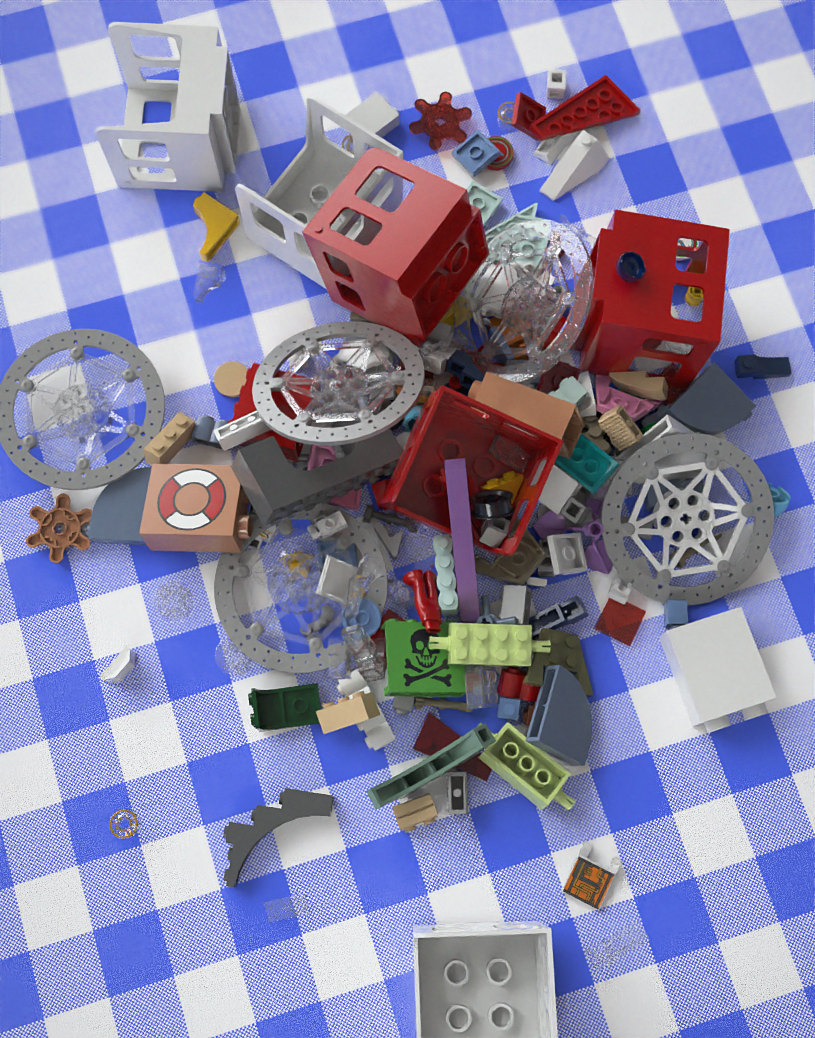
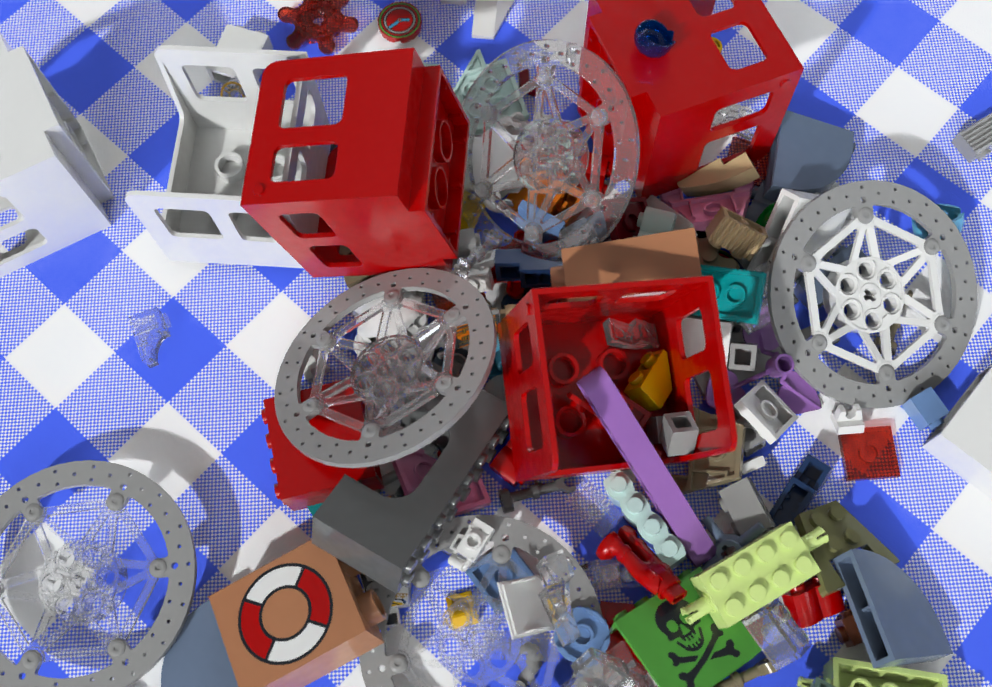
camera: 25 degrees left, 5 degrees down
tan brick [144,412,195,466] -> none
sand blue brick [191,415,229,451] -> none
yellow arch [193,192,240,263] -> none
tan tile [213,361,248,398] -> none
white slope [214,411,271,451] -> none
light grey slope [373,522,403,561] -> none
medium blue tile [451,130,501,177] -> none
black wheel [469,489,515,520] -> none
medium blue brick [497,695,520,720] -> none
dark blue slope [734,354,792,380] -> none

